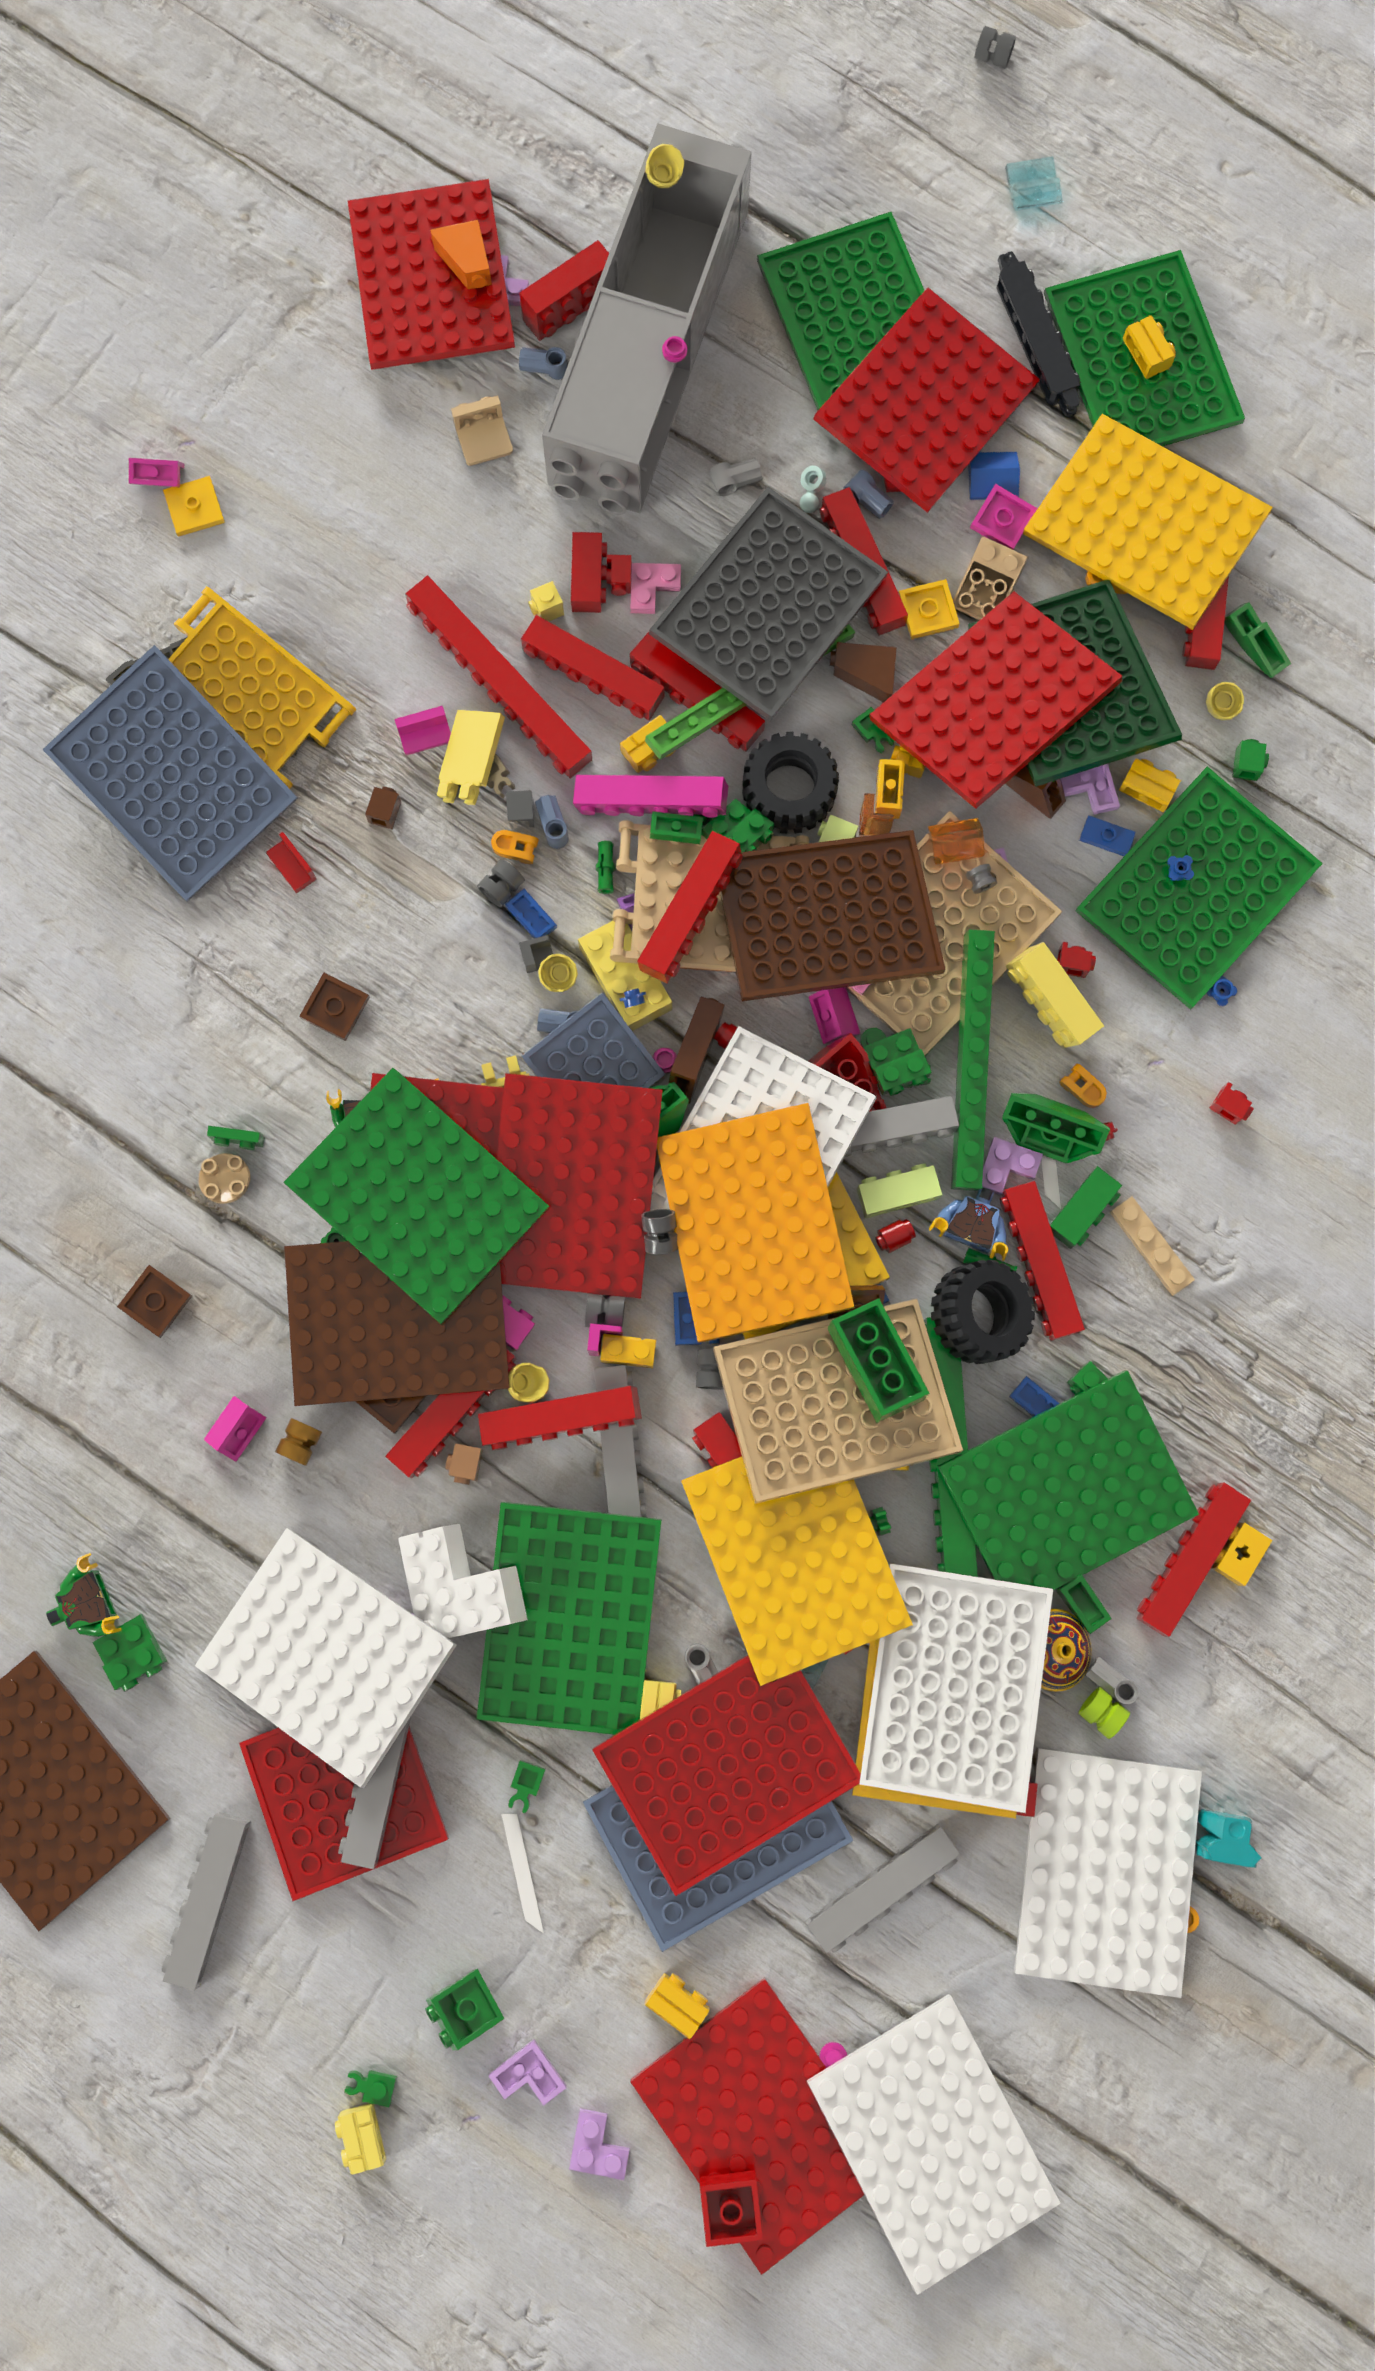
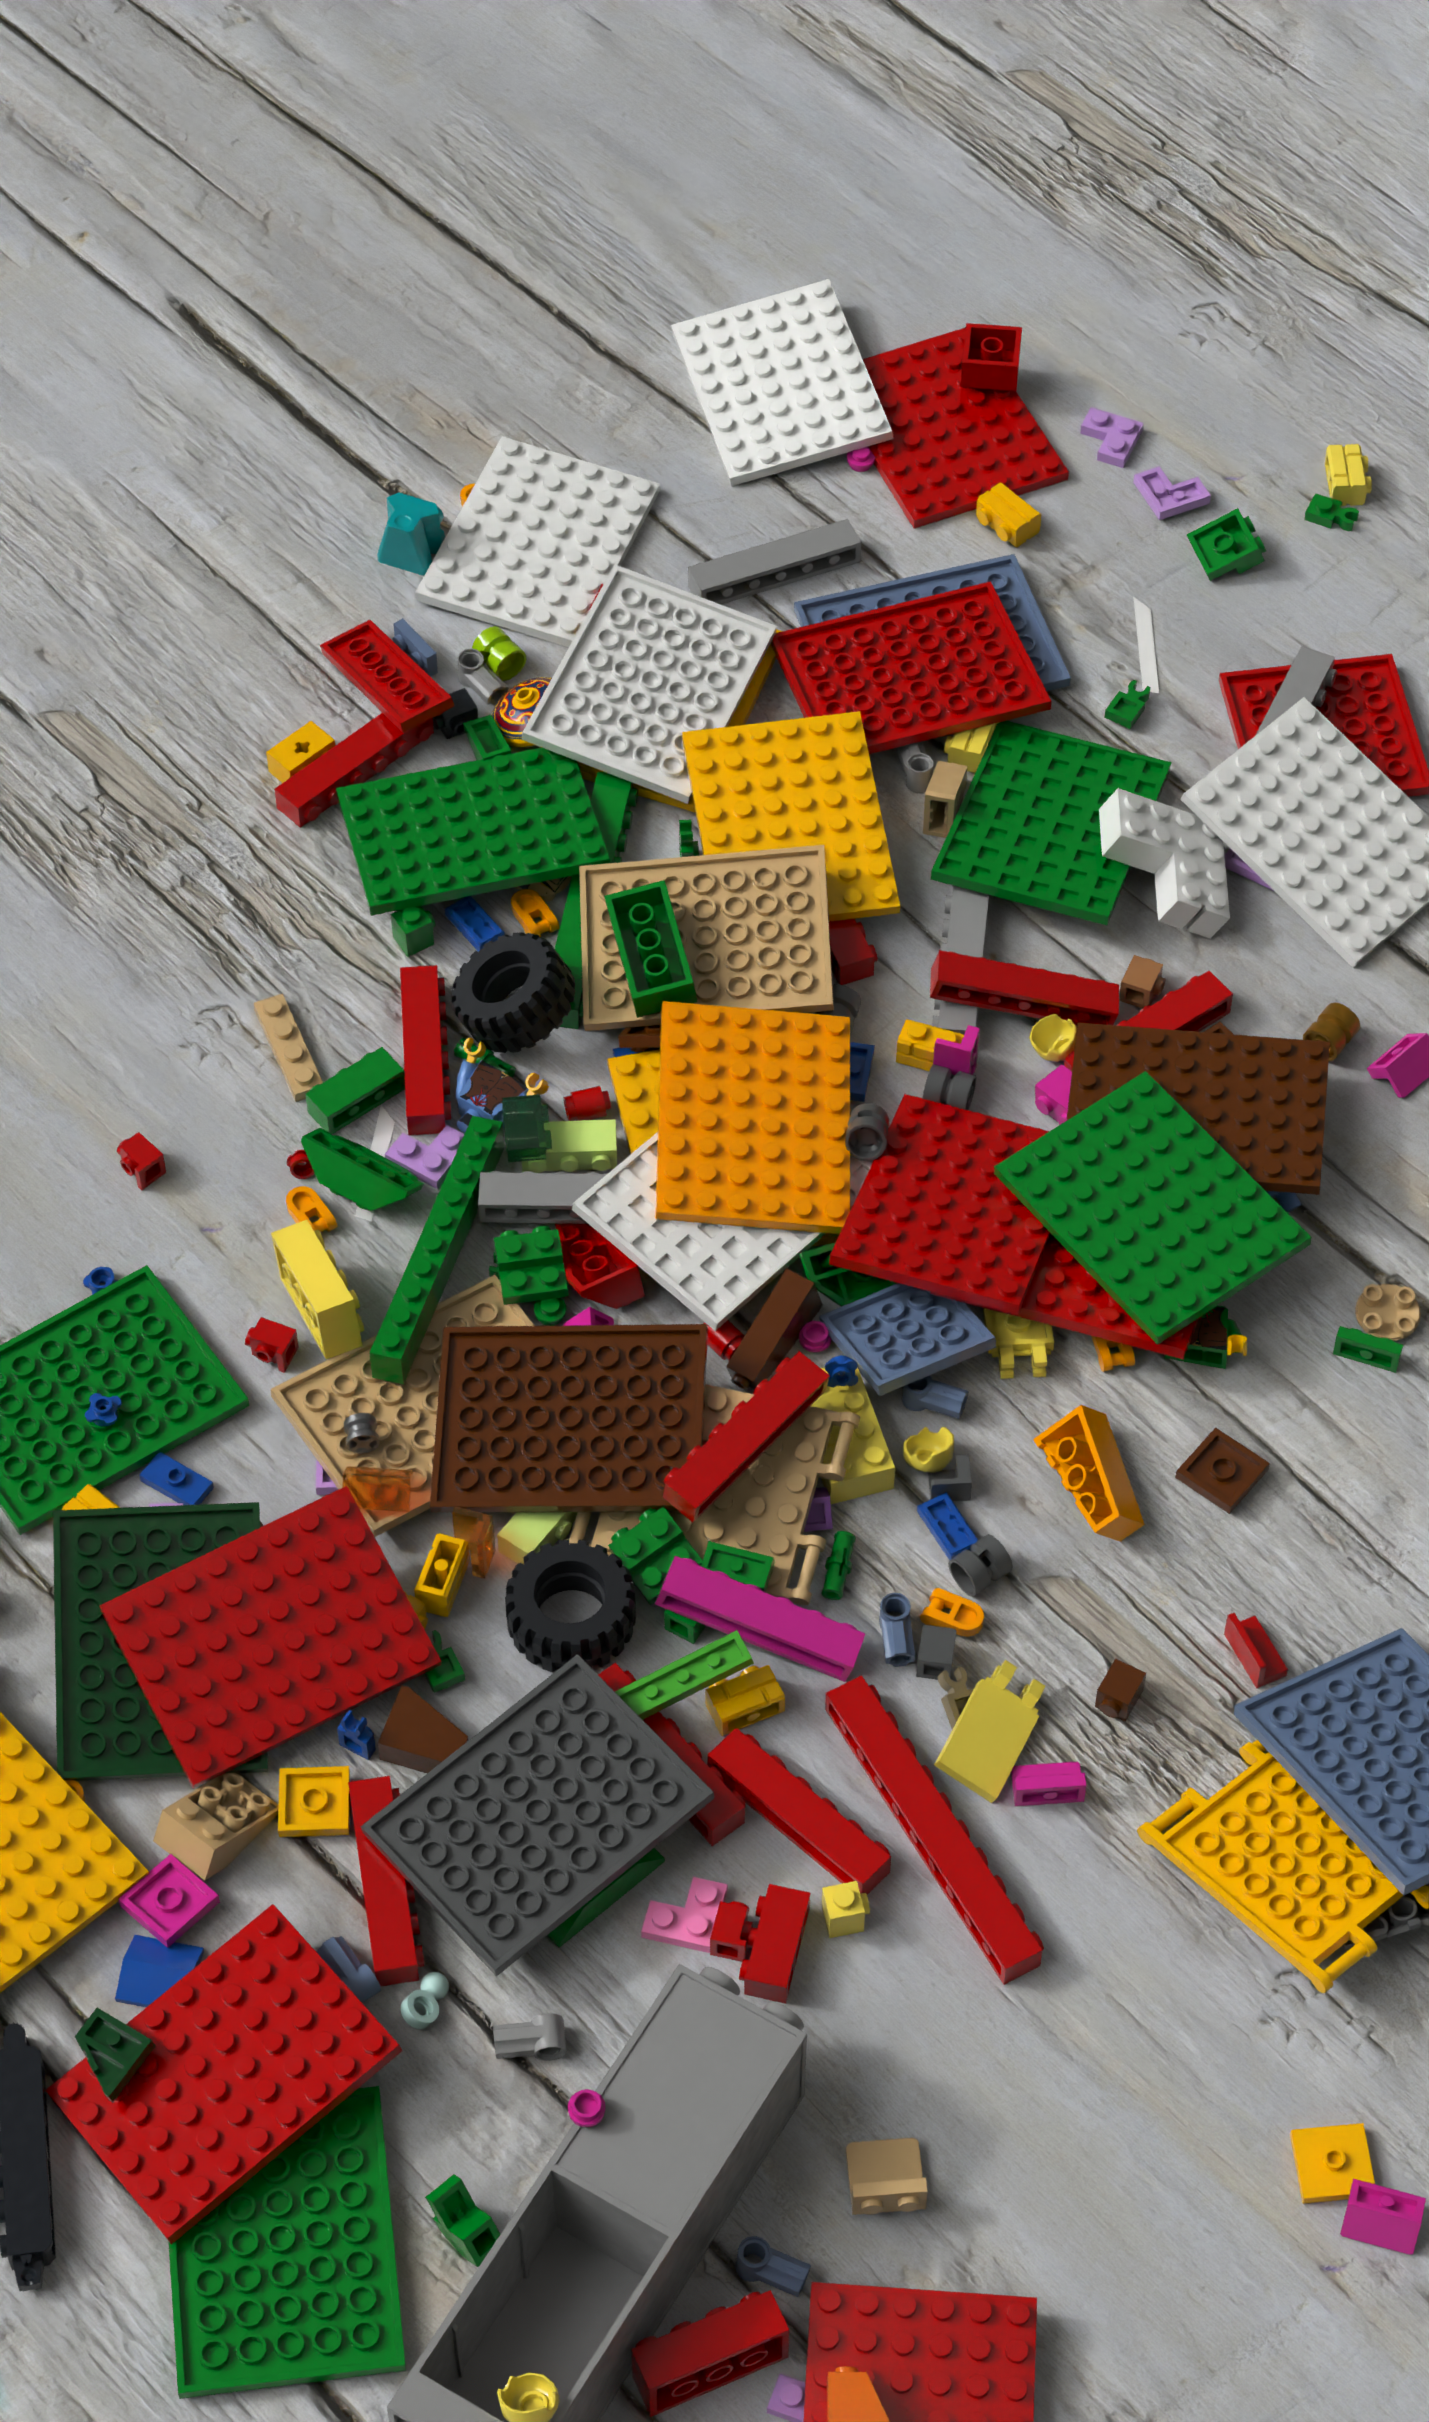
camera: 165 degrees left, 25 degrees down
none -> dark green wing [75,2007,156,2103]
none -> red plate [320,620,454,733]
none -> blue plate [337,1710,376,1760]
none -> sand blue plate [393,618,438,677]
none -> green brick [425,2174,500,2267]
none -> black brick [433,688,478,739]
none -> clear green brick [502,1095,552,1163]
none -> light orange plate [511,889,559,938]
none -> tan slope [923,761,968,838]
none -> light orange wedge [1033,1405,1145,1542]

